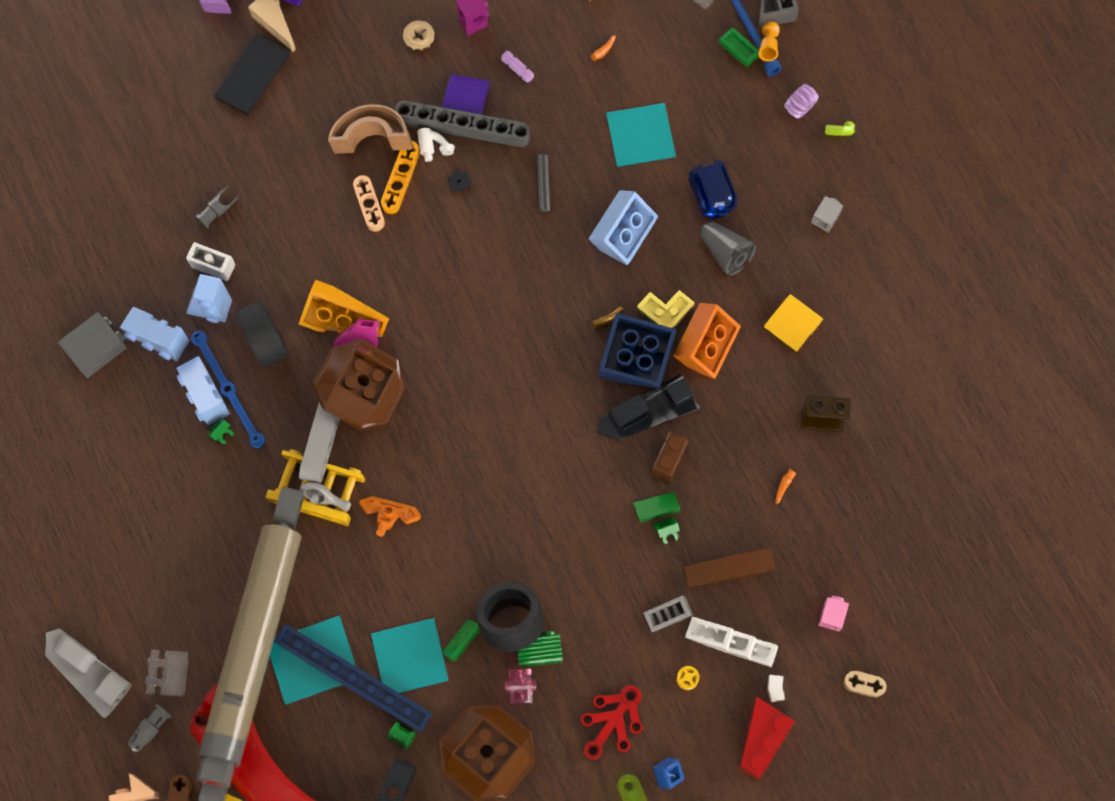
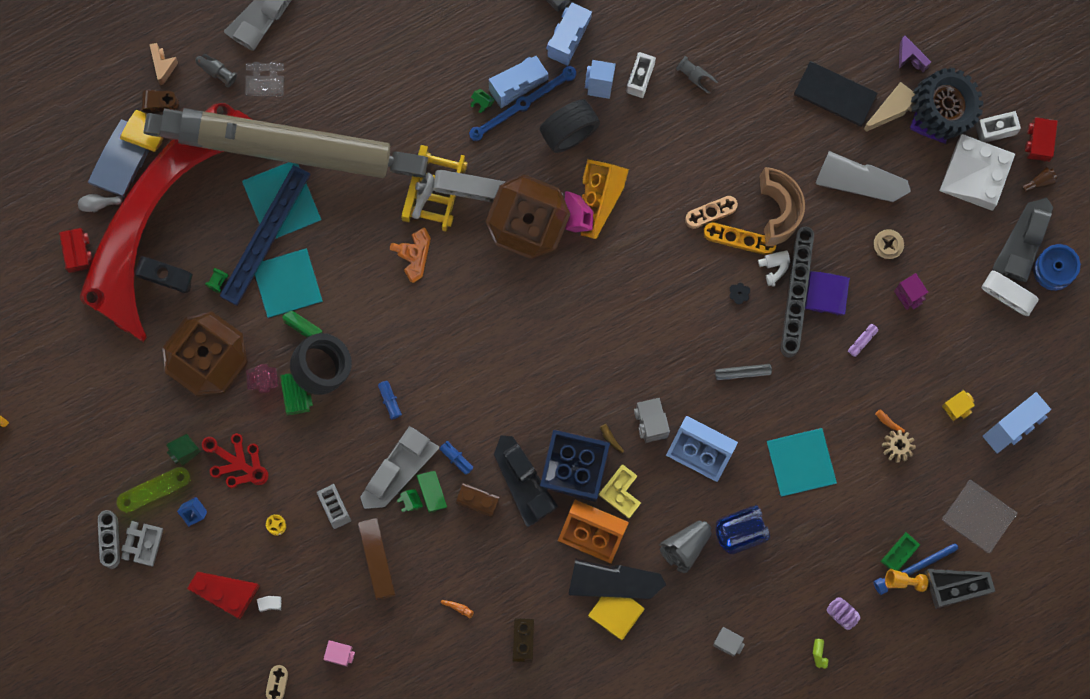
camera: 80 degrees right, 5 degrees up
white slope [685,617,778,667] -> none
none -> dark green slope [166,434,201,466]
none -> light grey panel [360,426,439,509]
none -> blue axle [378,381,402,420]
none -> blue axle [439,441,473,475]
none -> black panel [568,558,666,599]
none -> light grey brick [634,398,670,443]
none -> light grey panel [816,151,911,202]
none -> tan gear [882,430,916,463]

